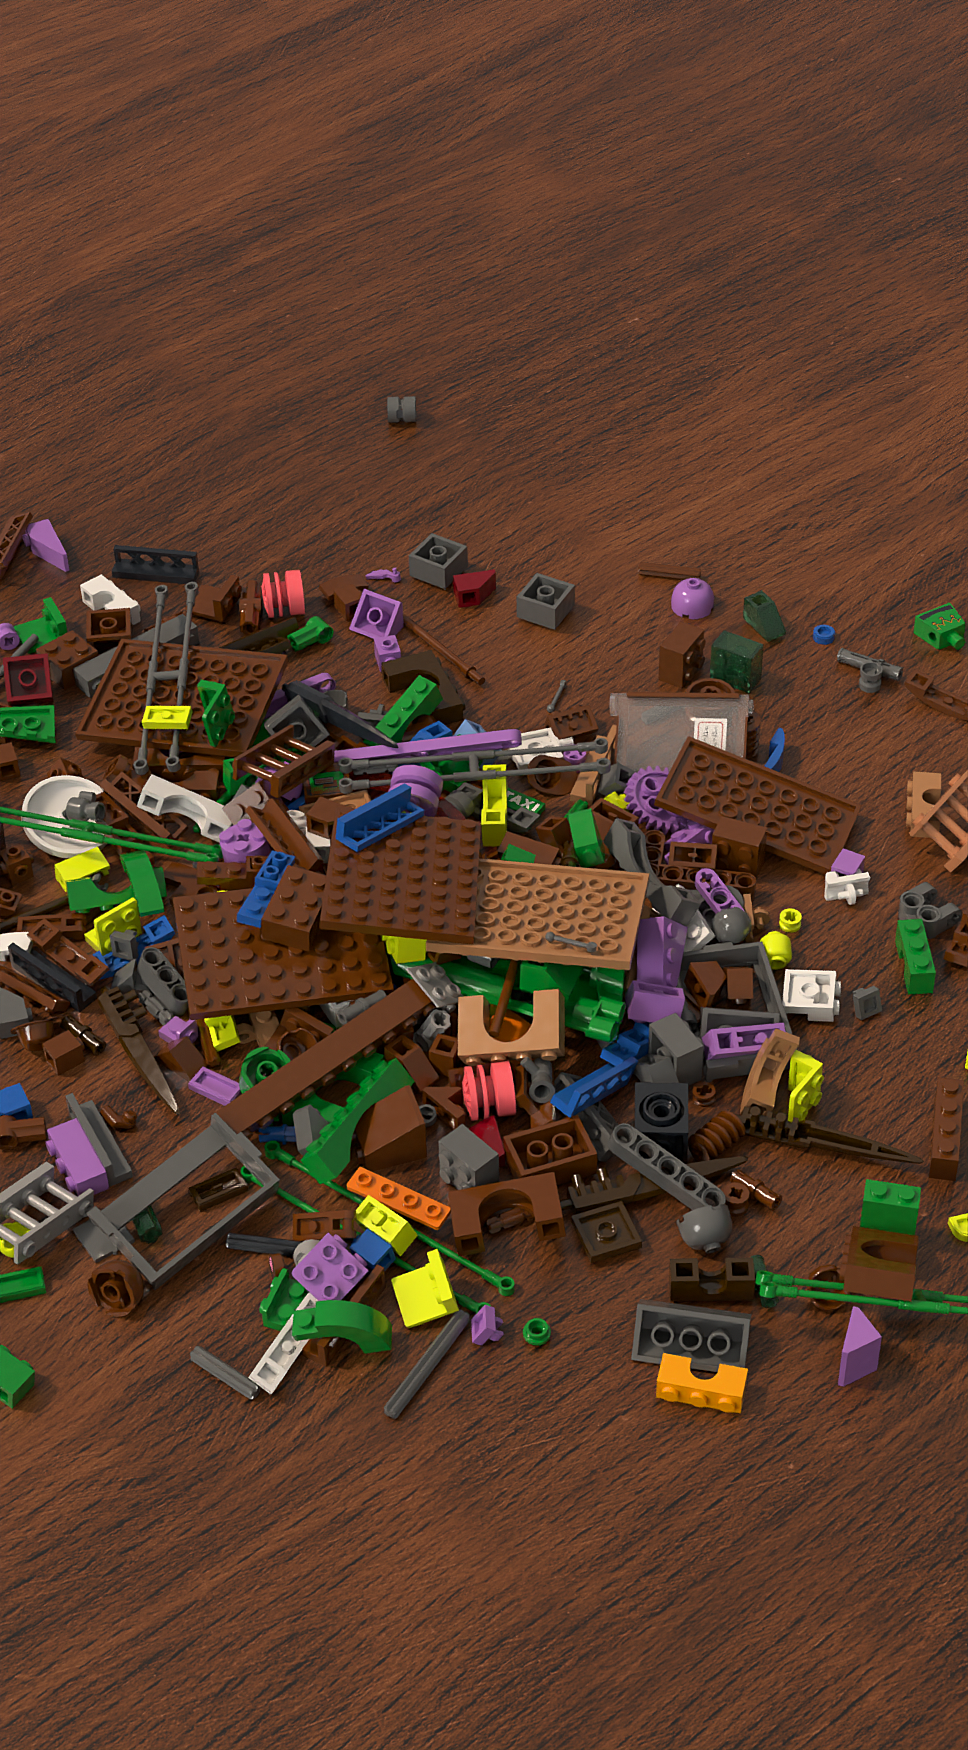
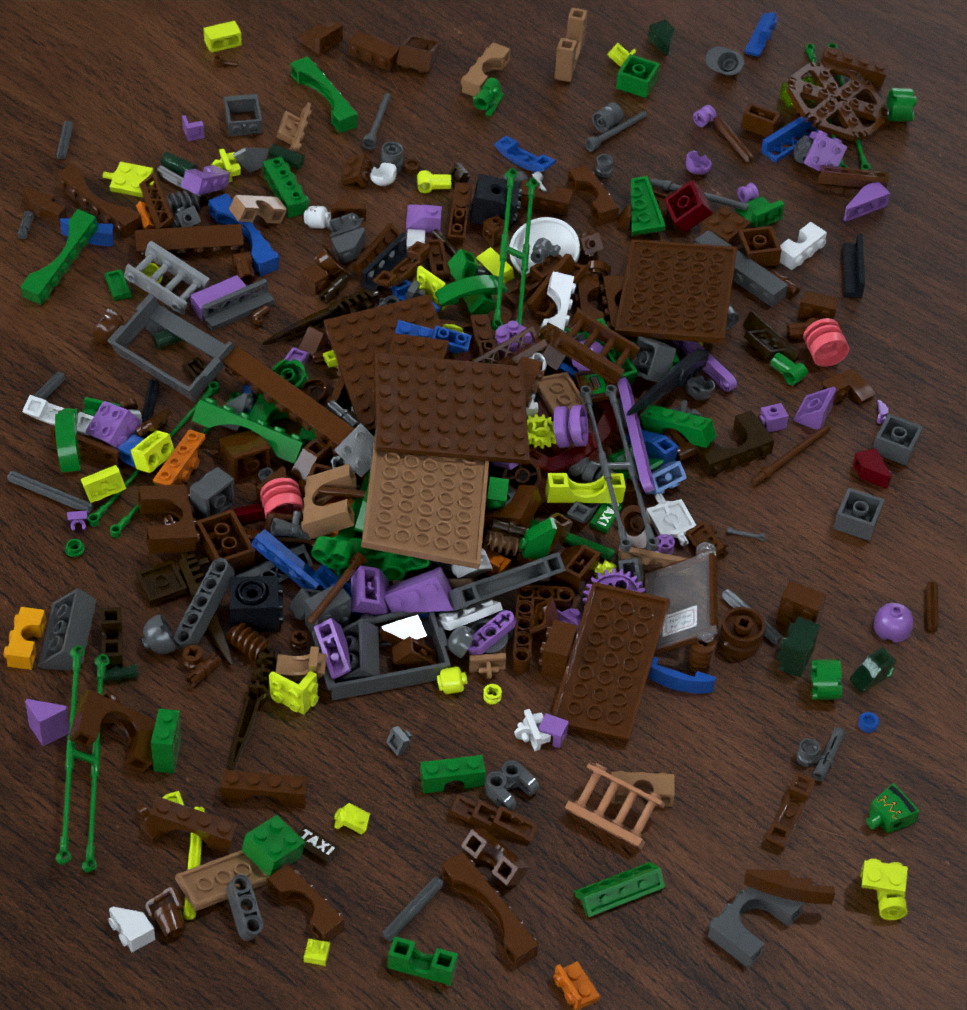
camera: 80 degrees right, 5 degrees up
dark grey bar [134,582,199,775] -> none
neon yellow plate [142,706,193,729] -> none
green bracket [197,680,235,747] -> none
blue fence [336,783,424,852] -> none
dark grey hinge [545,932,597,952] -> none
white plate [782,969,841,1022] -> none
none -> reddish brown piece [308,552,368,624]
none -> reddish brown slope [617,205,631,230]
none -> green brick [811,659,842,700]

